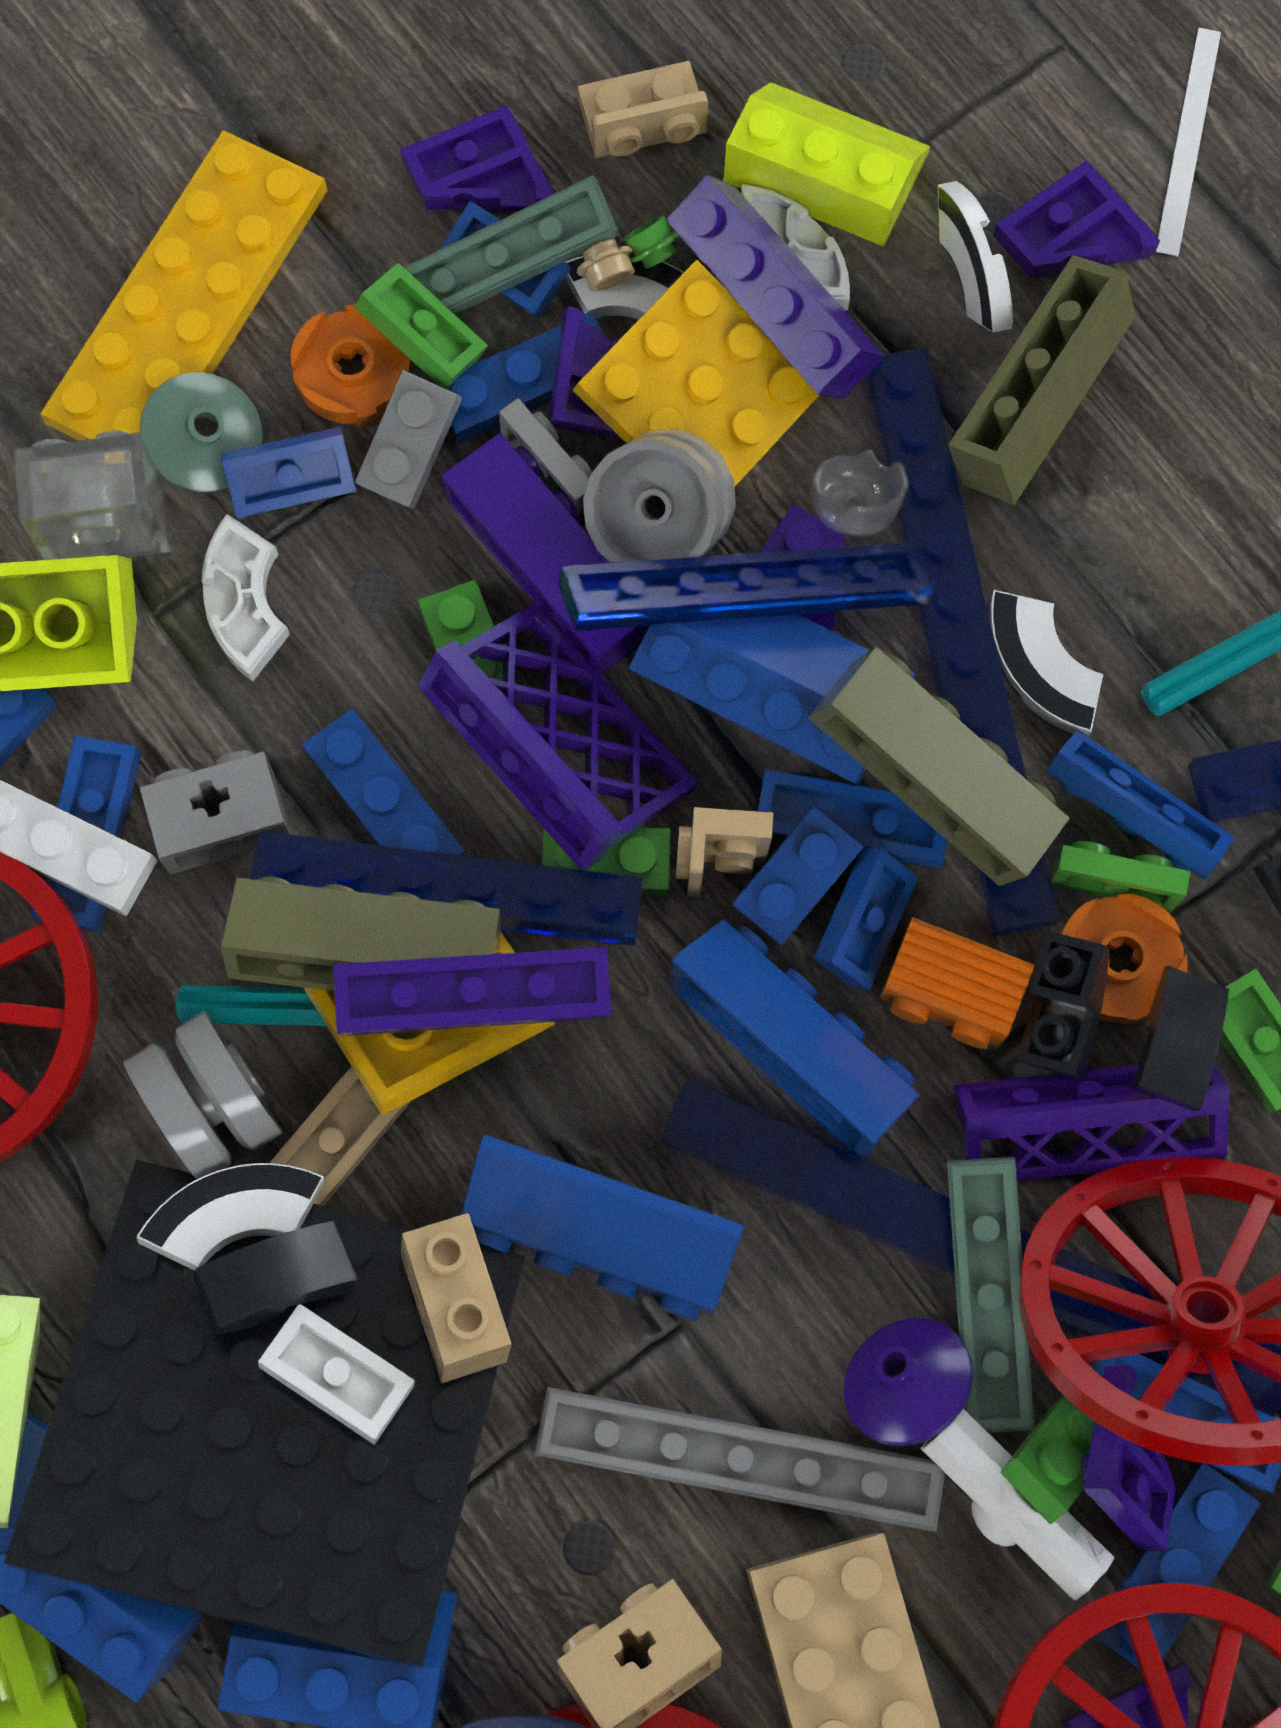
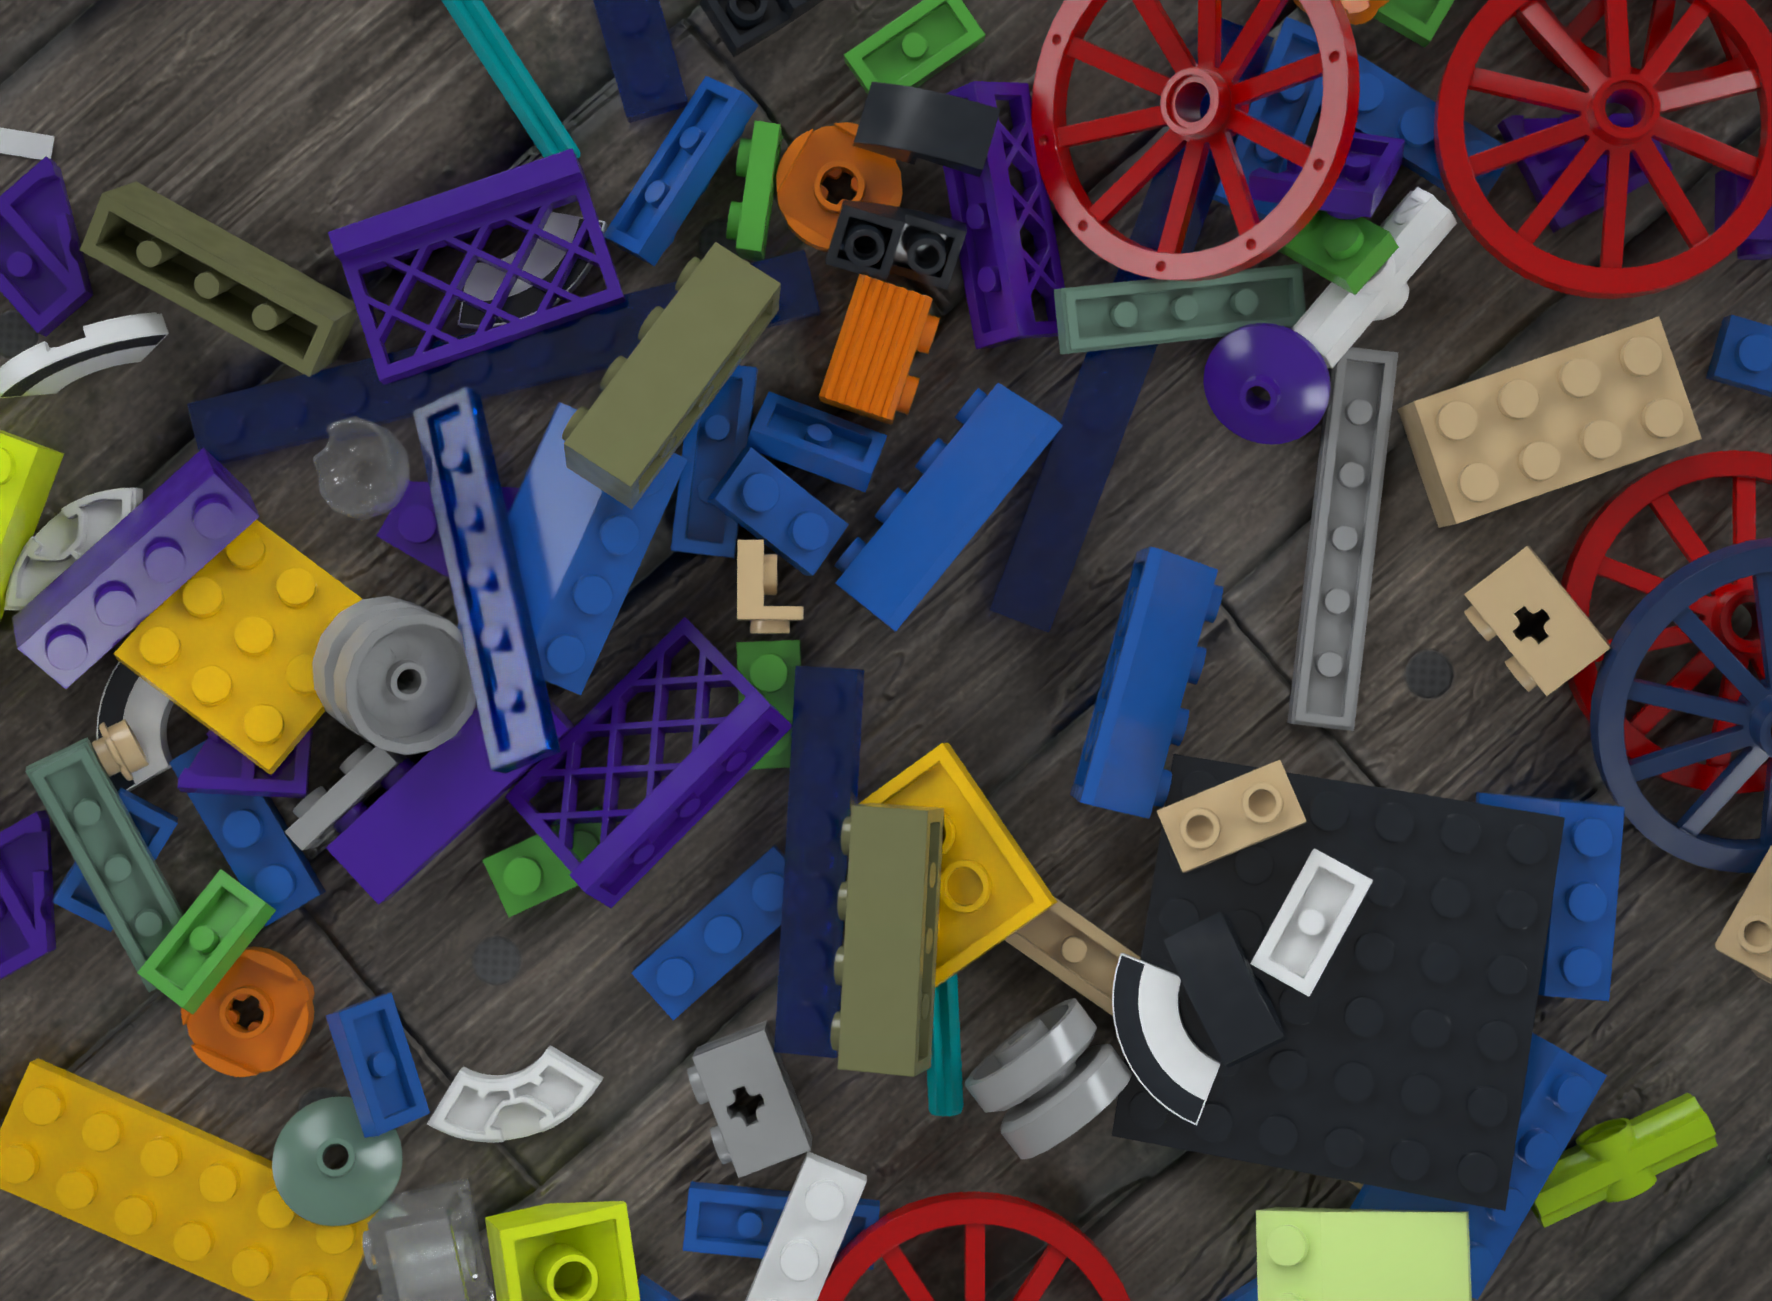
camera: 90 degrees left, 15 degrees up
dark purple fence [333,947,611,1036] -> none
light grey plate [354,370,463,509] -> none
bright green plate [622,215,679,269] -> none
none -> dark purple fence [328,148,626,385]

